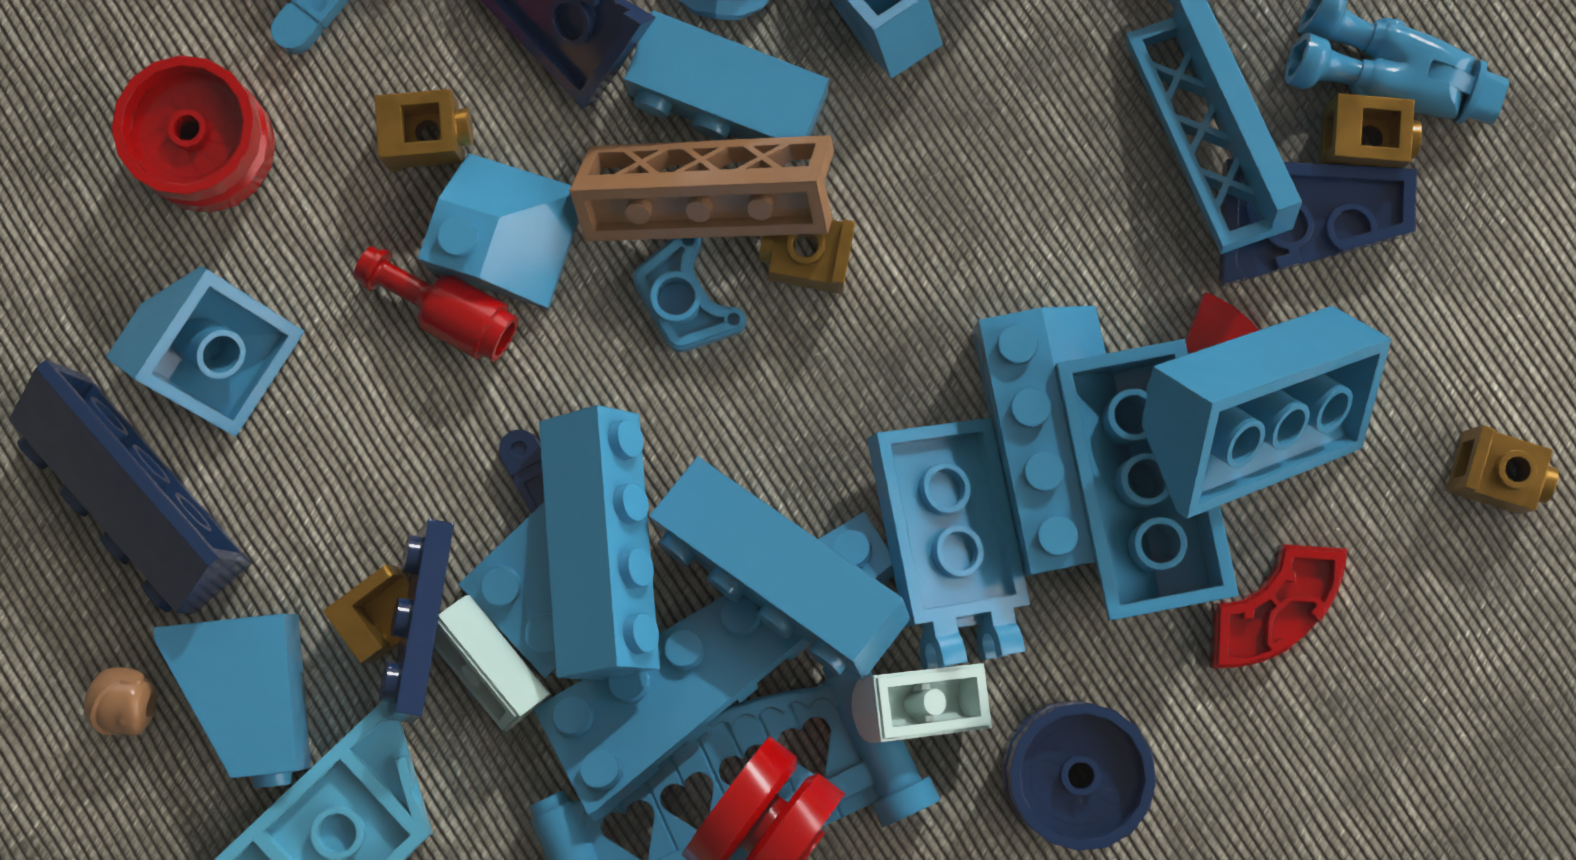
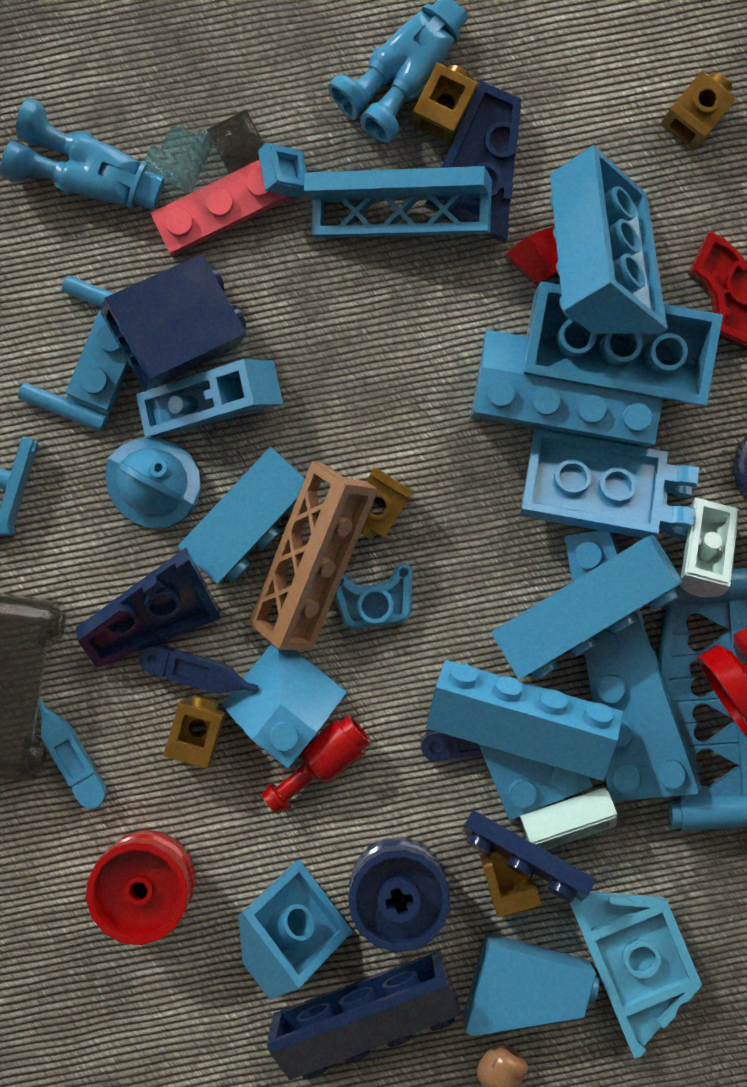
camera: 70 degrees left, 5 degrees up
none -> dark blue piece [140,644,259,694]
none -> dark blue wheel [348,837,450,952]

